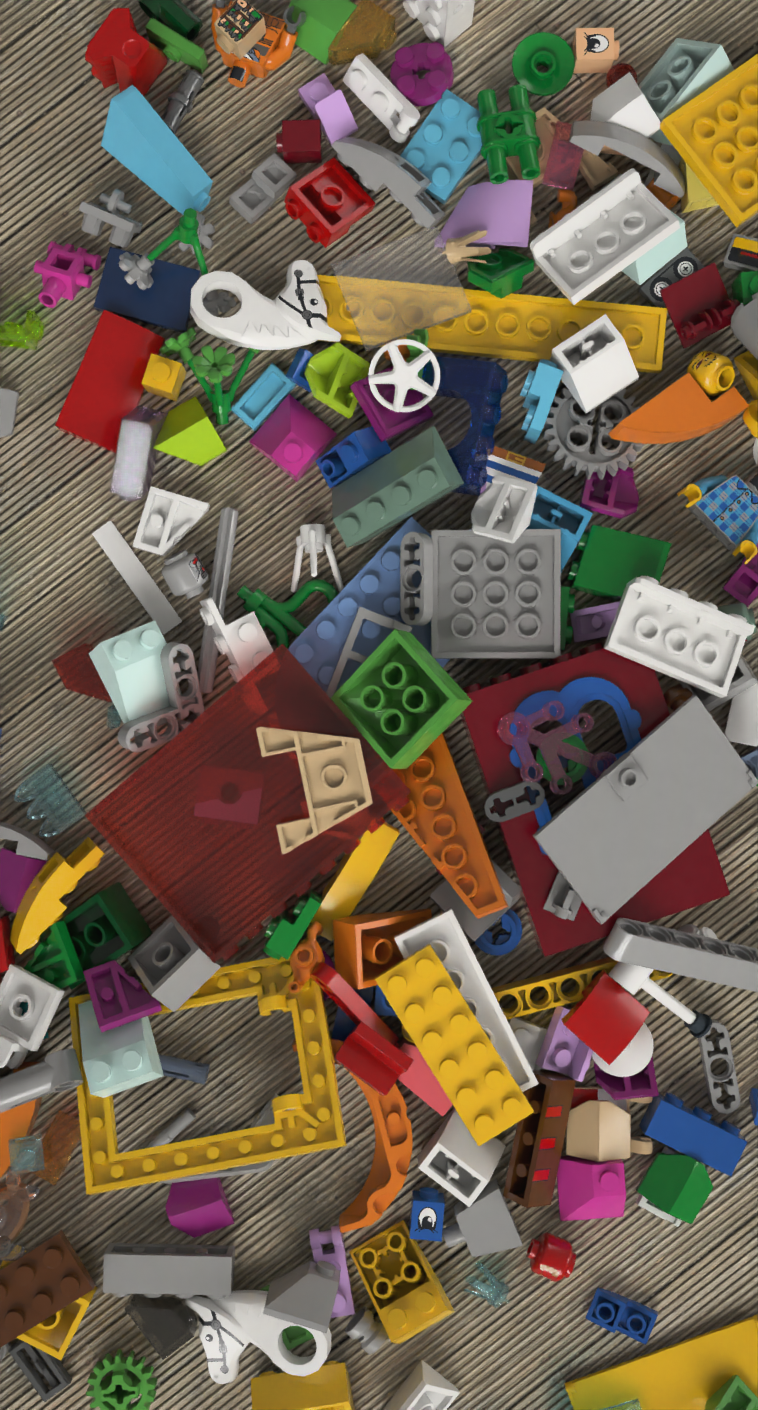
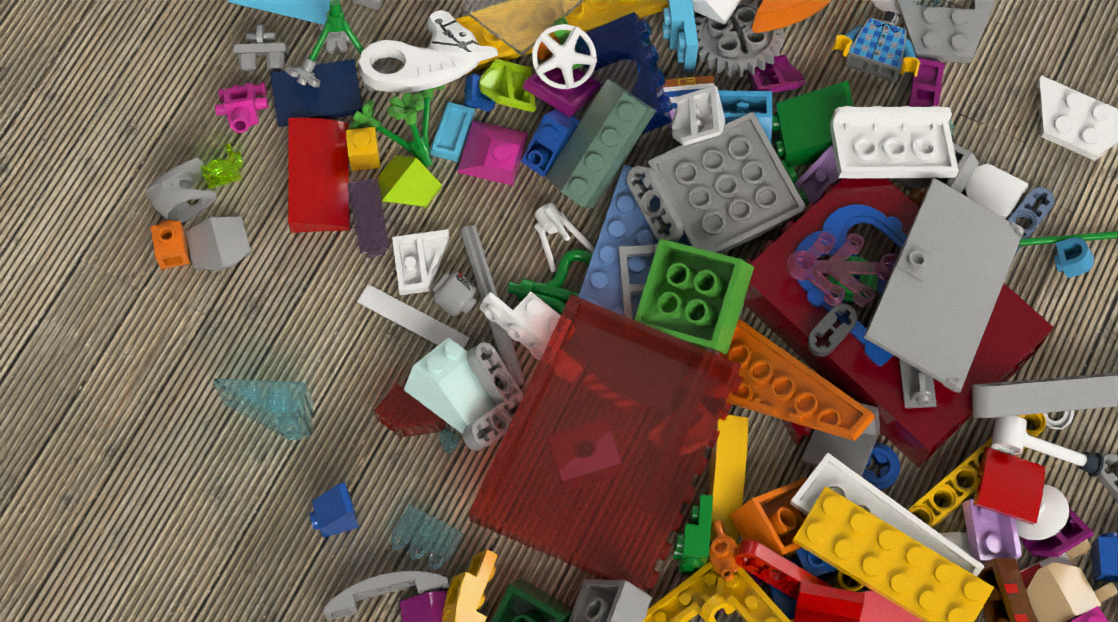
camera: 25 degrees left, 20 degrees down
tan wing [256,727,373,854] -> none

